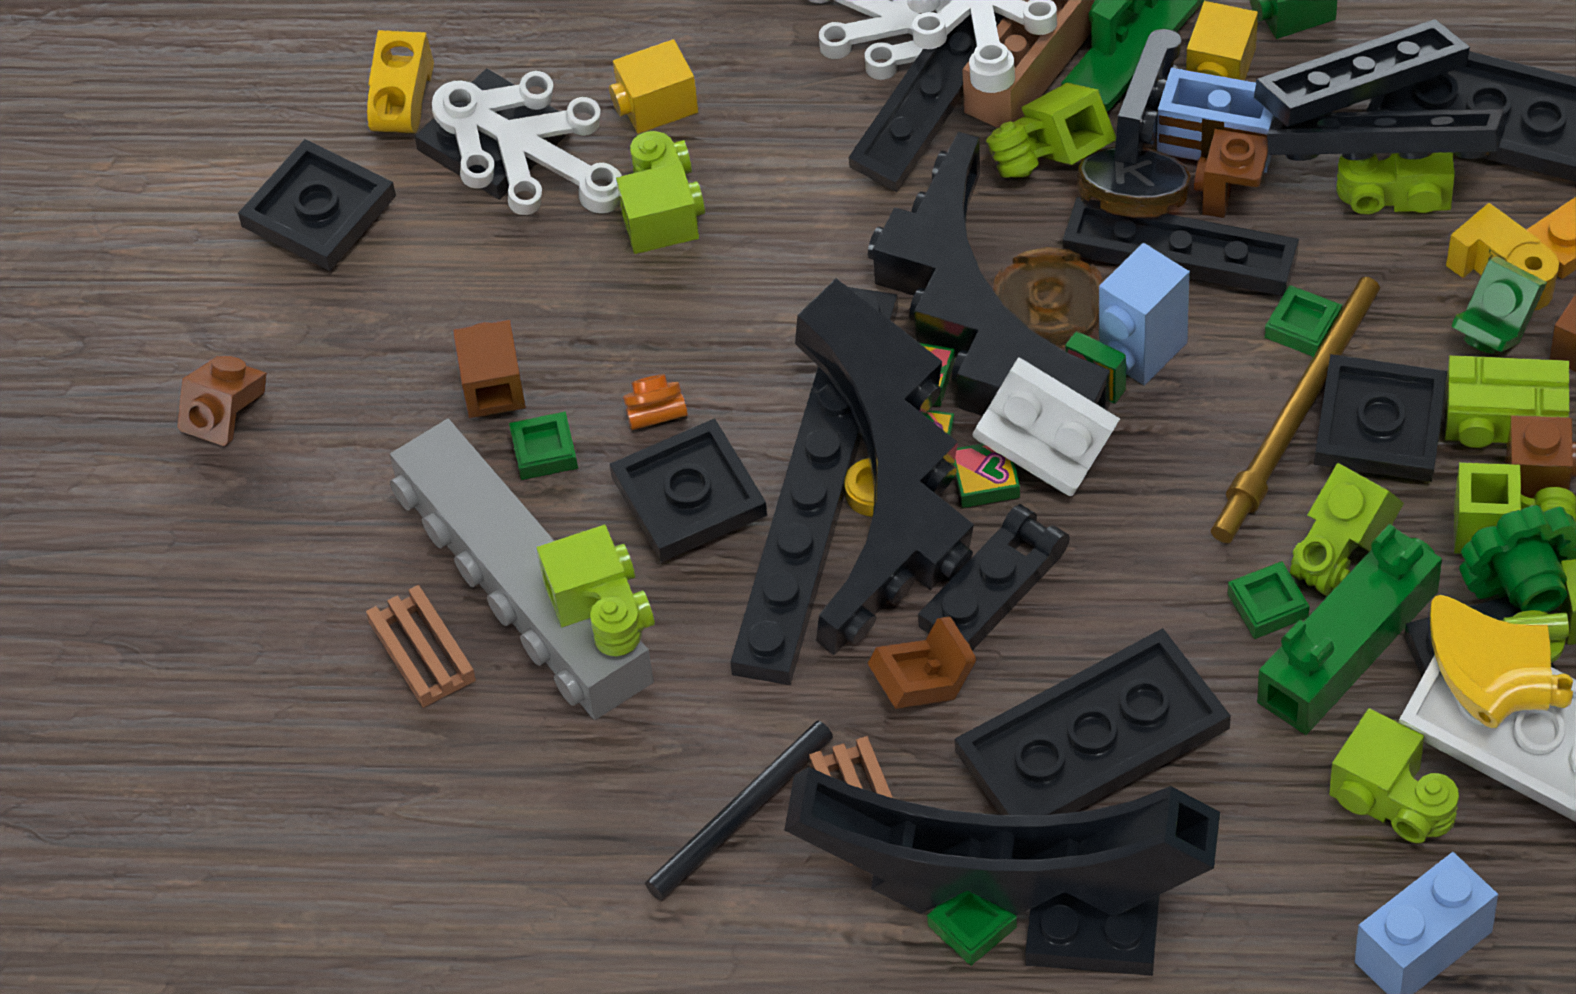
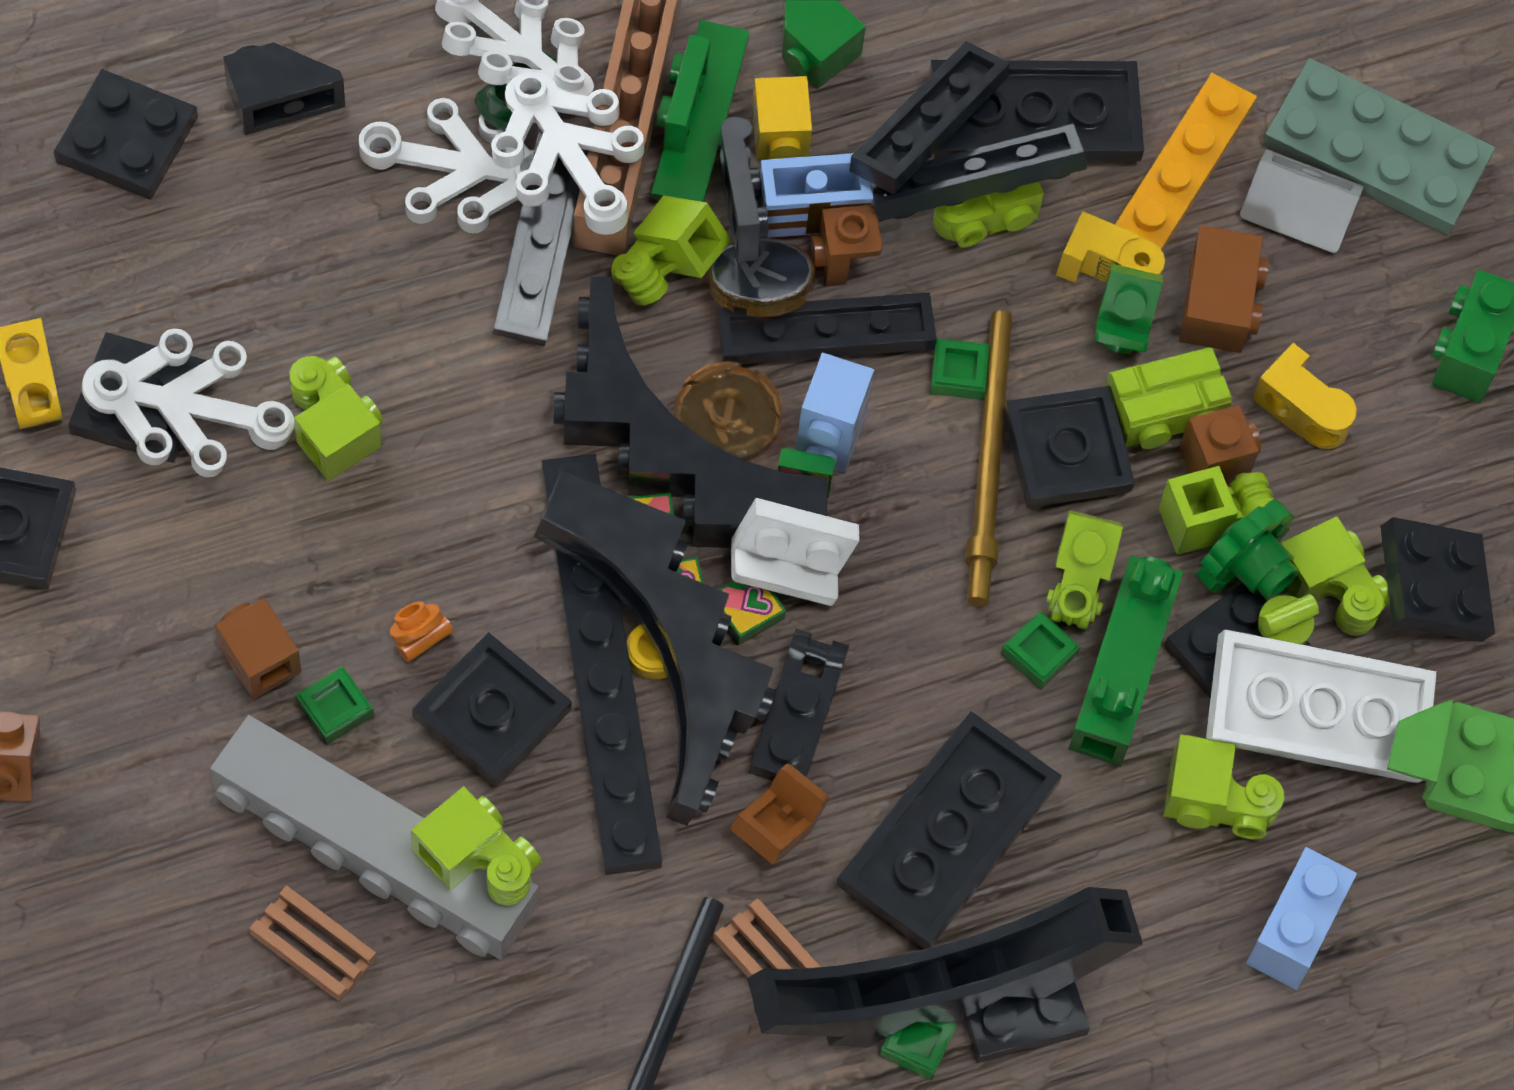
camera: 35 degrees left, 10 degrees up
yellow brick [609,39,699,134] -> none
yellow arm [1430,595,1573,728] -> none

